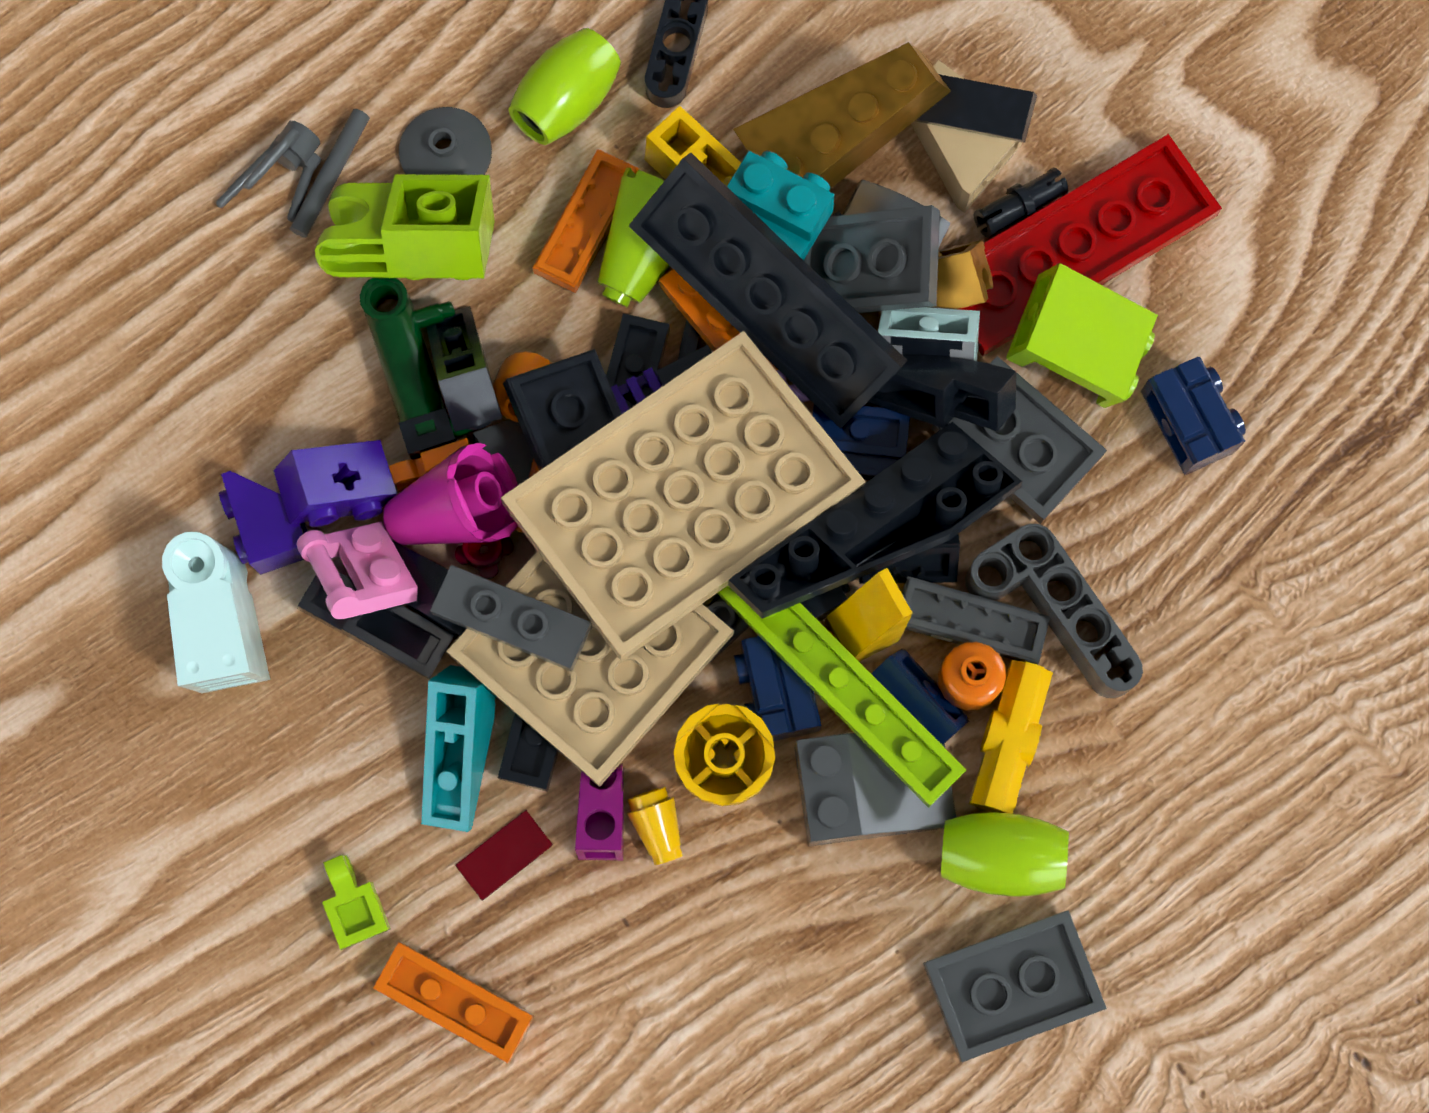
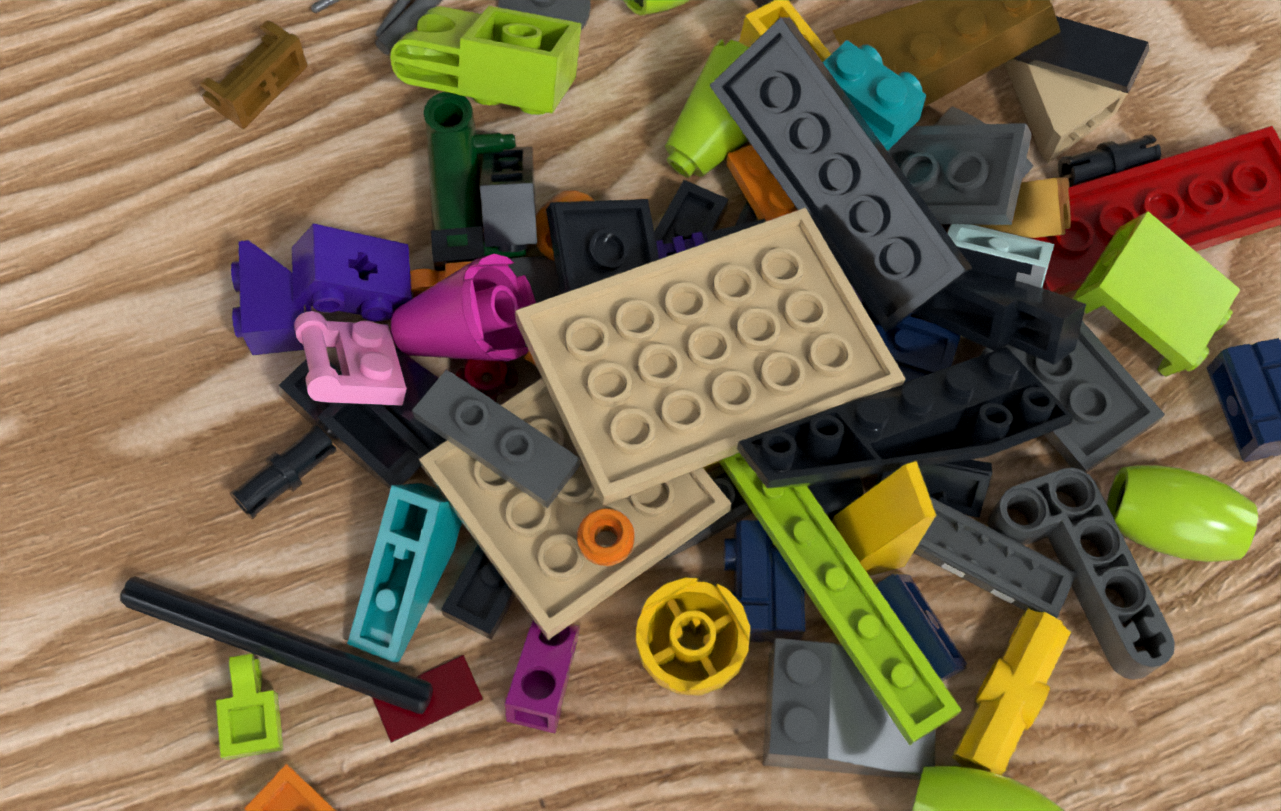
camera: 10 degrees right, 10 degrees down
light aqua piece [162,532,270,693] -> none
orange plate [532,149,640,293] -> none
yellow cone [626,786,683,865] -> none
orange head [938,642,1006,710] -> none
none -> black axle [120,576,433,714]
none -> pearl gold hinge [200,20,308,130]
none -> black pin [230,425,337,519]
none -> orange plate [577,509,635,566]
none -> lime piece [1106,465,1258,562]

